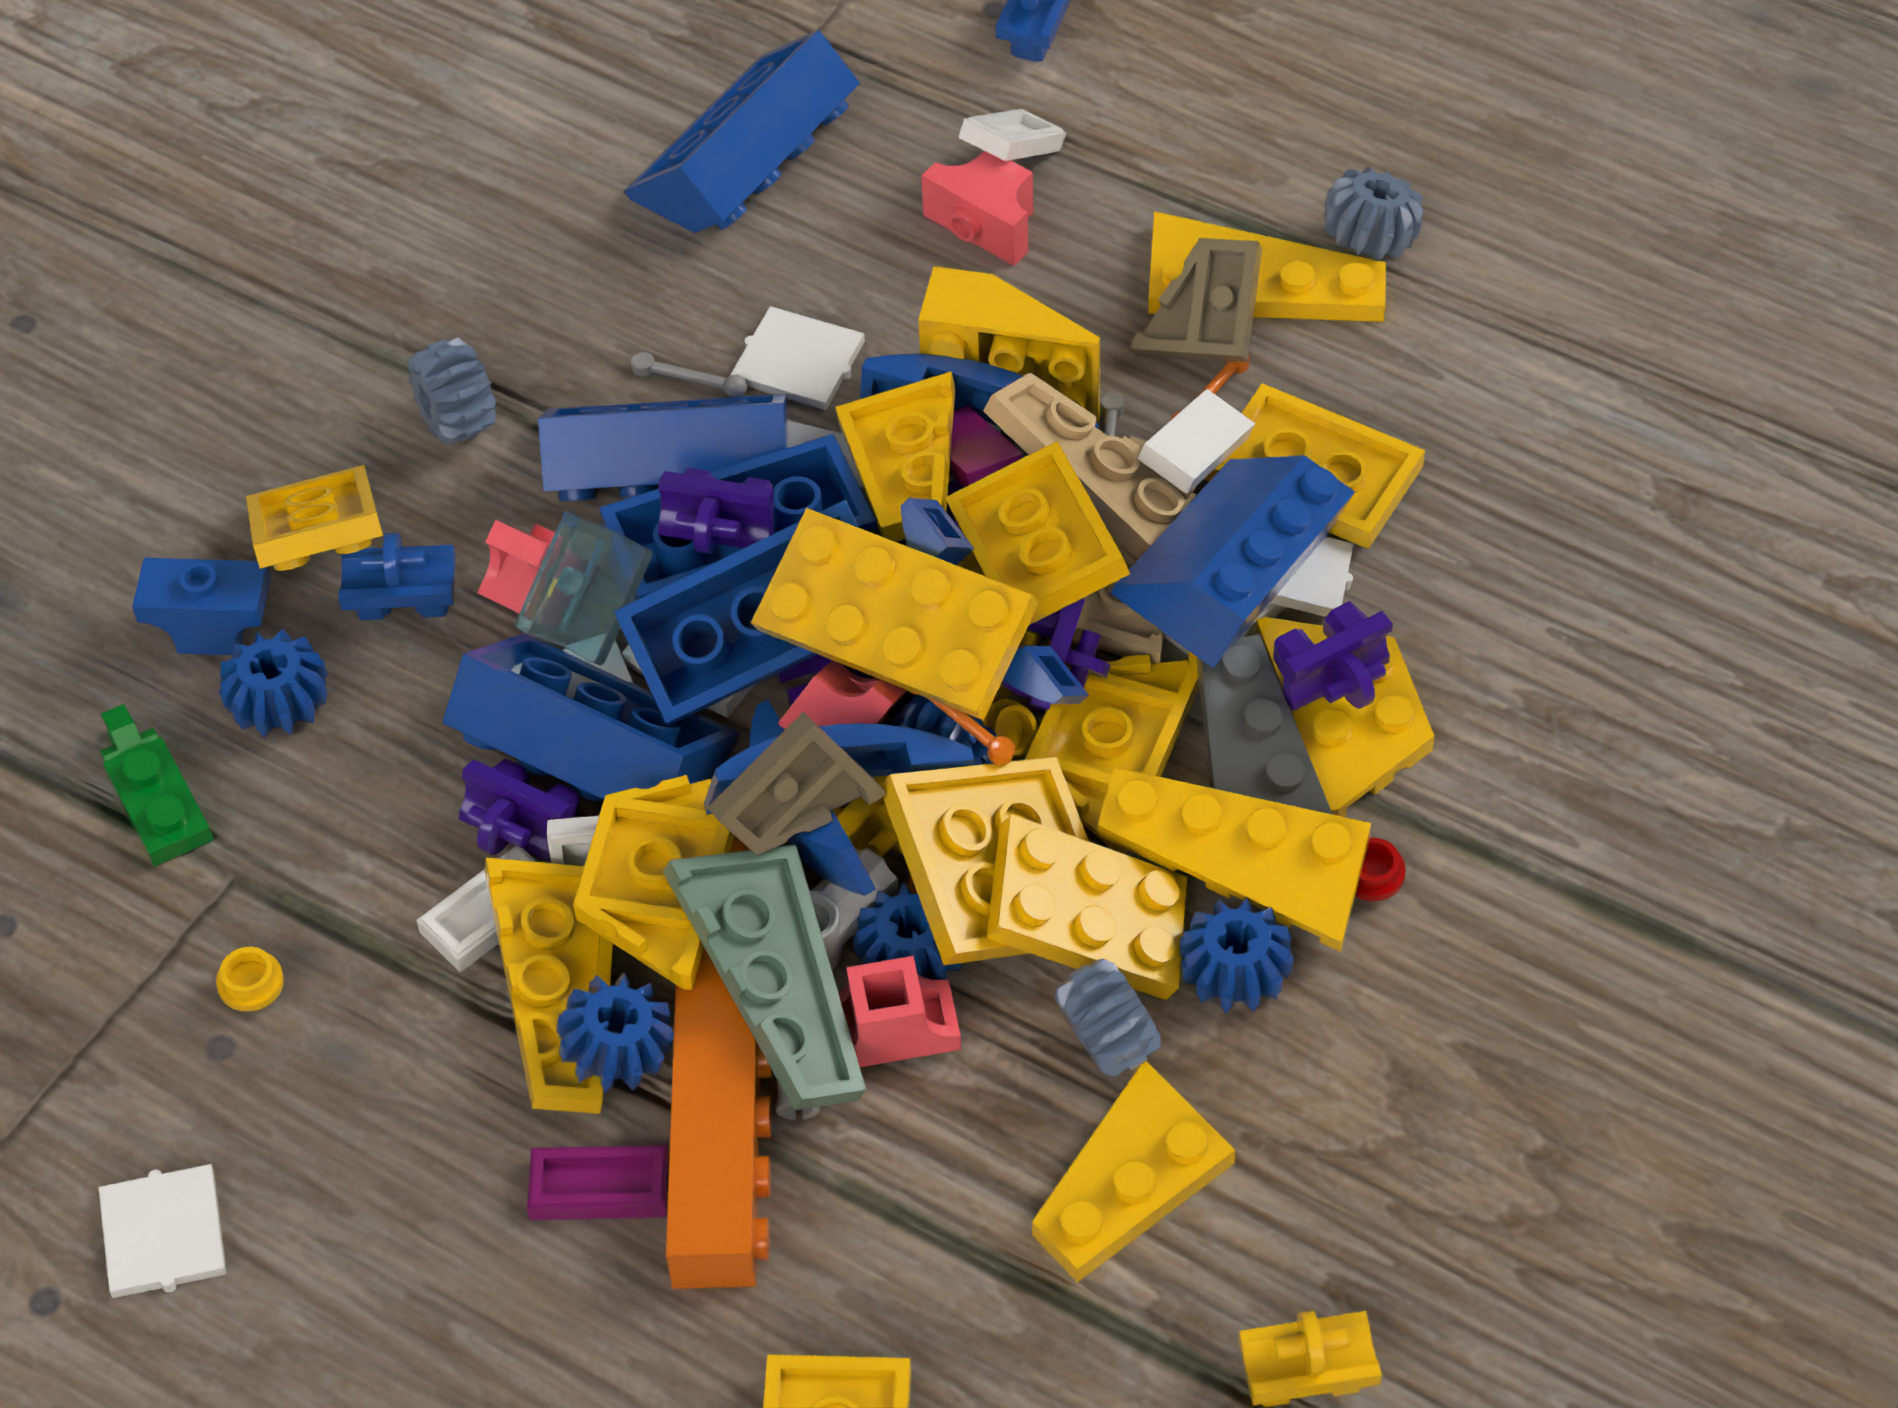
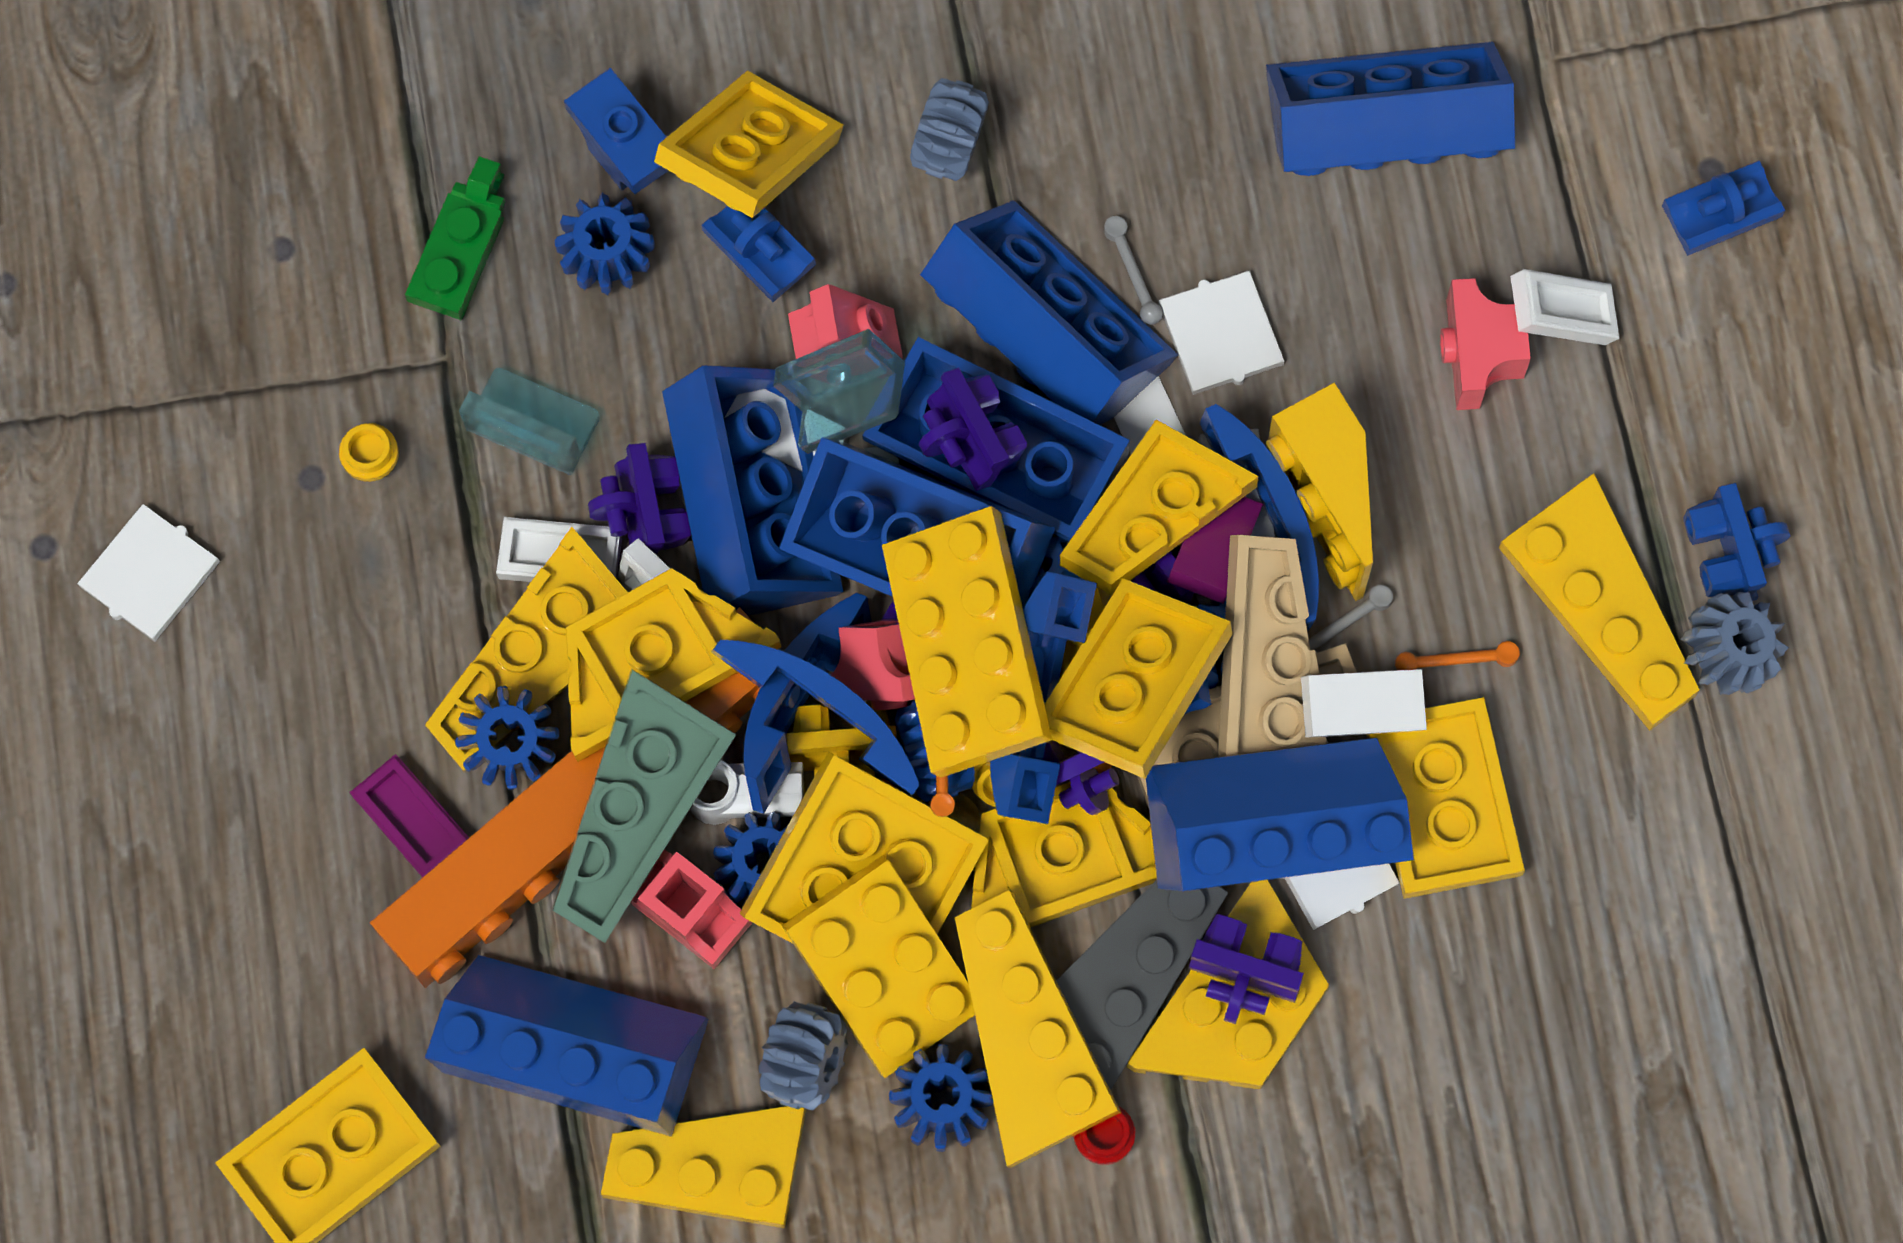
camera: 50 degrees right, 20 degrees up
dark tan wing [707,712,887,856] -> none
dark tan wing [1131,238,1262,363] -> none
none -> blue slope [425,955,709,1137]
none -> clear light blue panel [459,368,600,476]
none -> blue hips [1683,483,1790,601]

